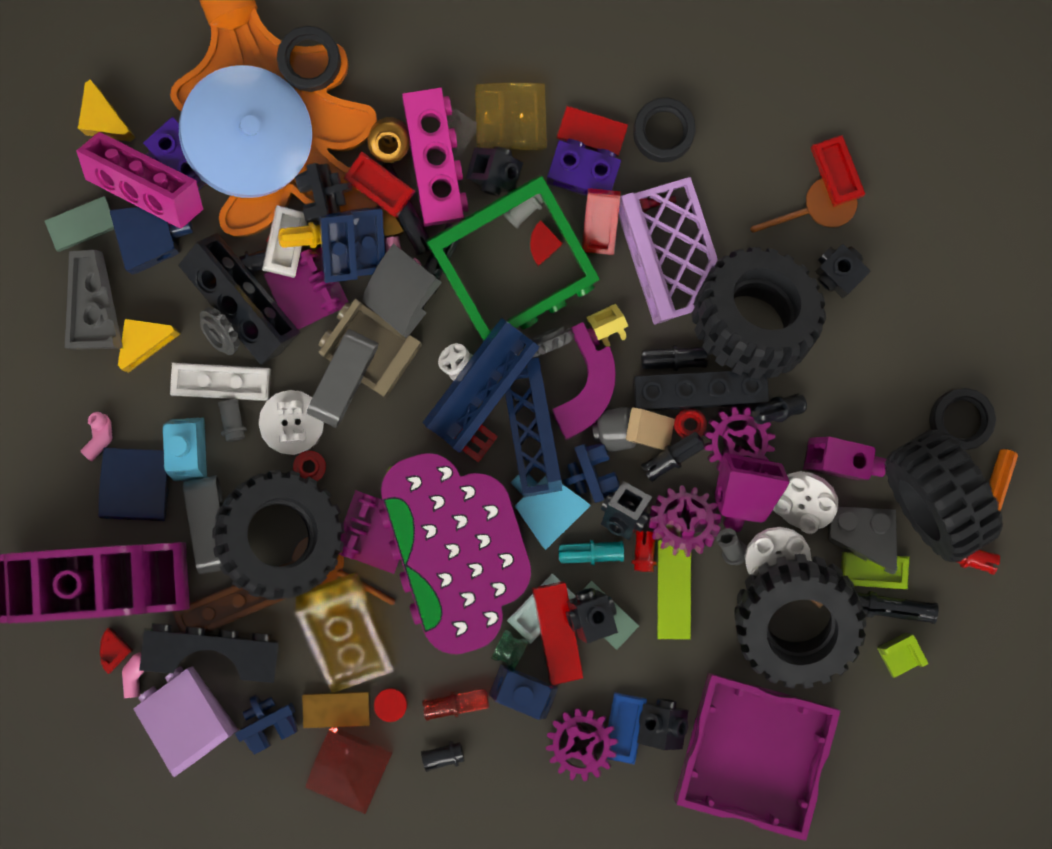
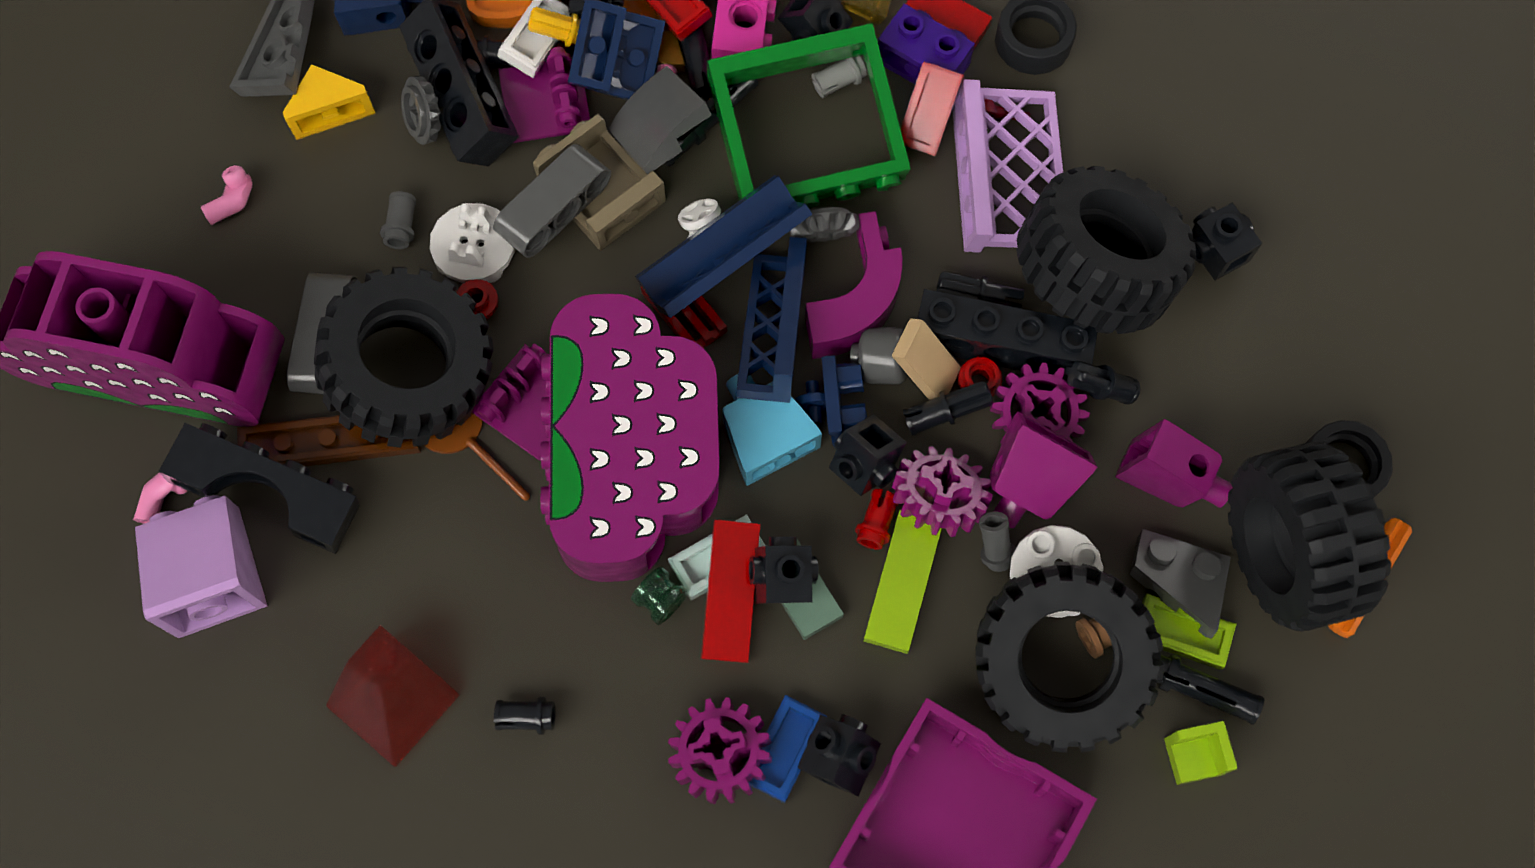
camera: 15 degrees right, 15 degrees down
dark blue slope [98,448,169,521] -> none
red tile [100,627,133,674] -> none
medium azure torso [163,418,207,481] -> none
white tile [170,363,271,401] -> none
dark blue hips [235,694,299,755] -> none
clear yellow slope [295,572,393,693] -> none
pearl gold tile [302,692,370,728] -> none
red tile [374,688,407,722] -> none
clear red axle [422,689,489,721] -> none
dark blue torso [489,664,559,720] -> none
red tile [530,220,563,267] -> none
teal axle [558,540,624,565] -> none
light yellow tile [586,304,628,347] -> none
dark orange piece [750,178,858,233] -> none
white plate [773,471,839,534] -> none
red tile [810,135,866,207] -> none
red pin [956,550,1000,575] -> none

